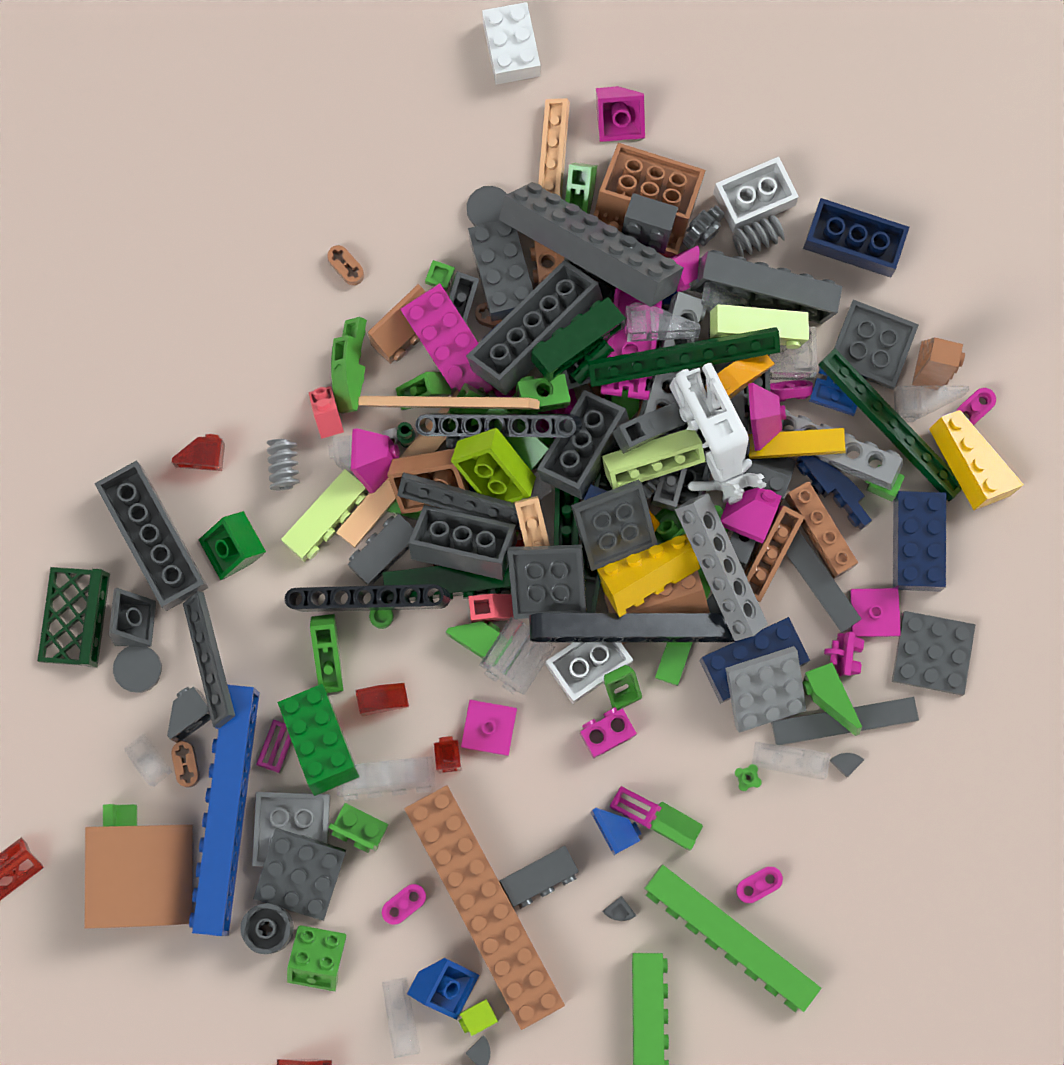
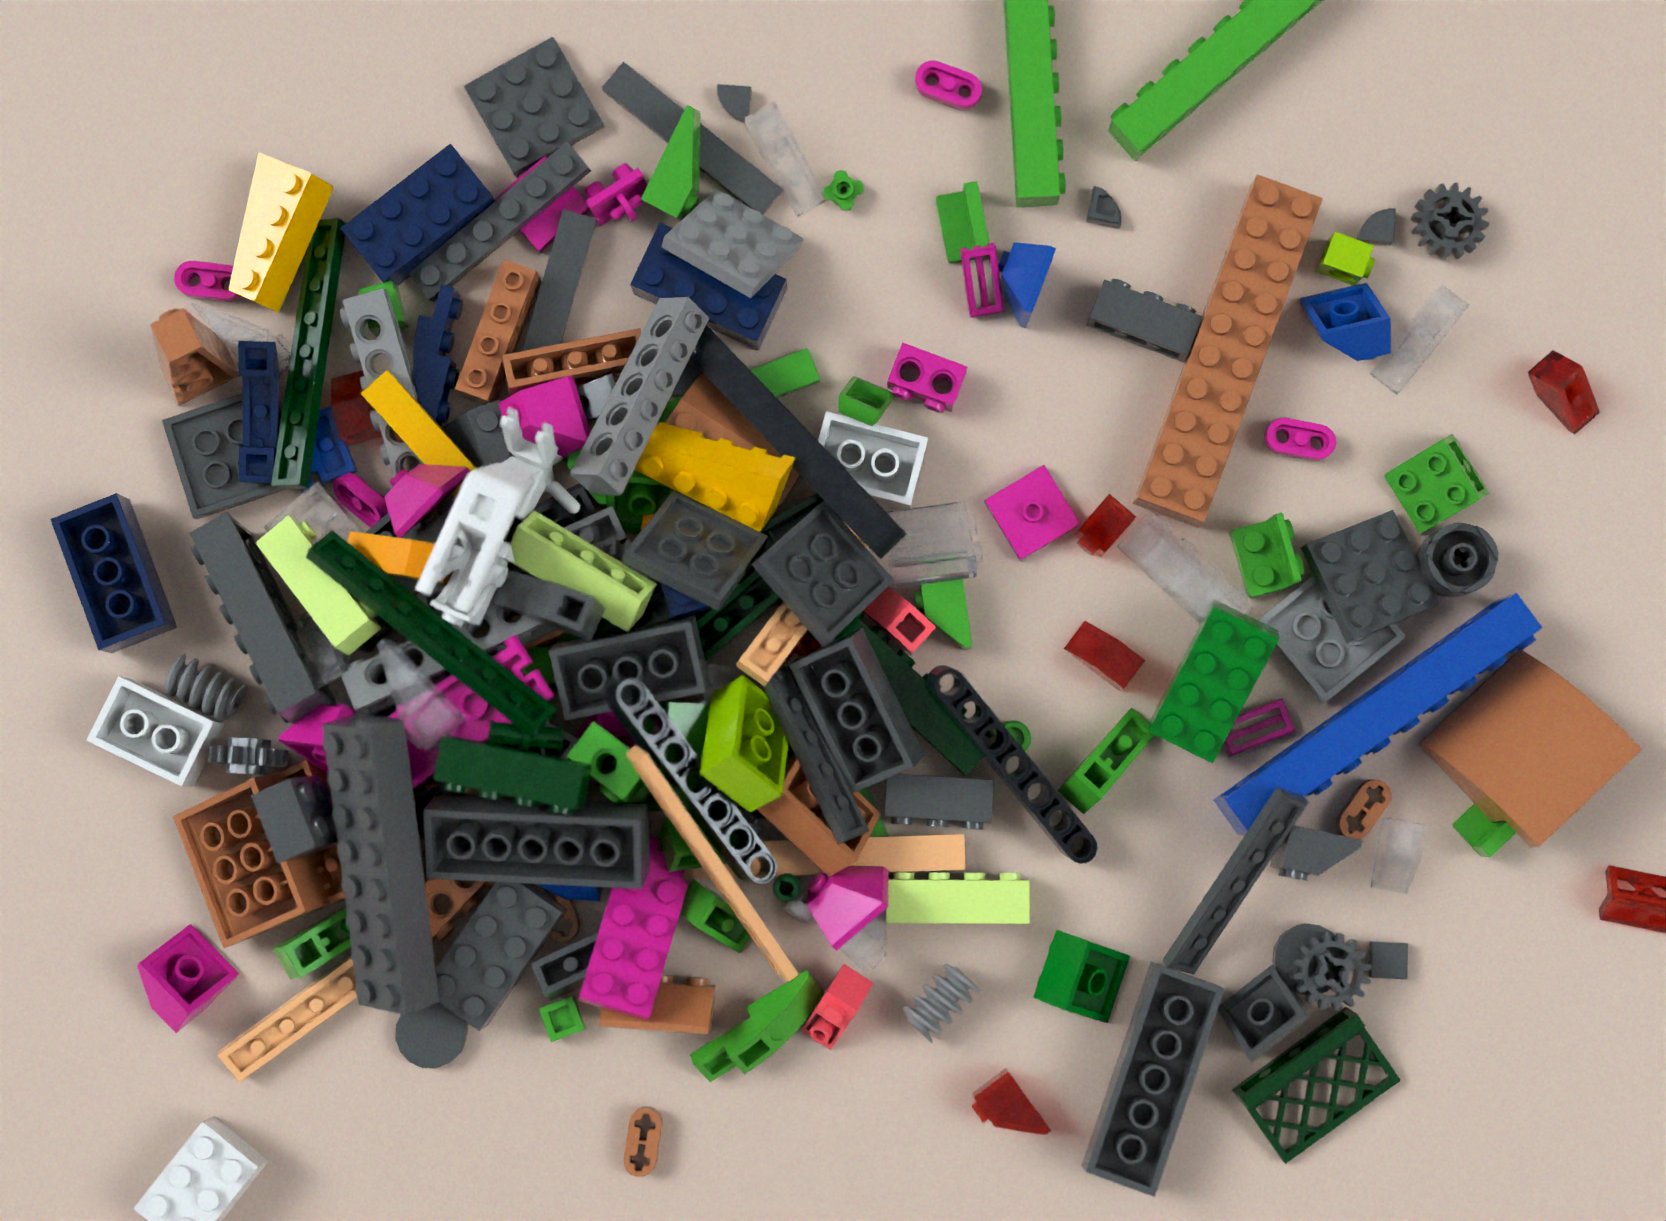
camera: 125 degrees left, 5 degrees up
none -> dark blue slope [238,341,281,483]
none -> clear red slope [331,370,382,446]
none -> dark grey plate [408,141,591,302]
none -> dark grey gear [1291,932,1372,1011]
none -> dark grey tile [1369,941,1408,979]

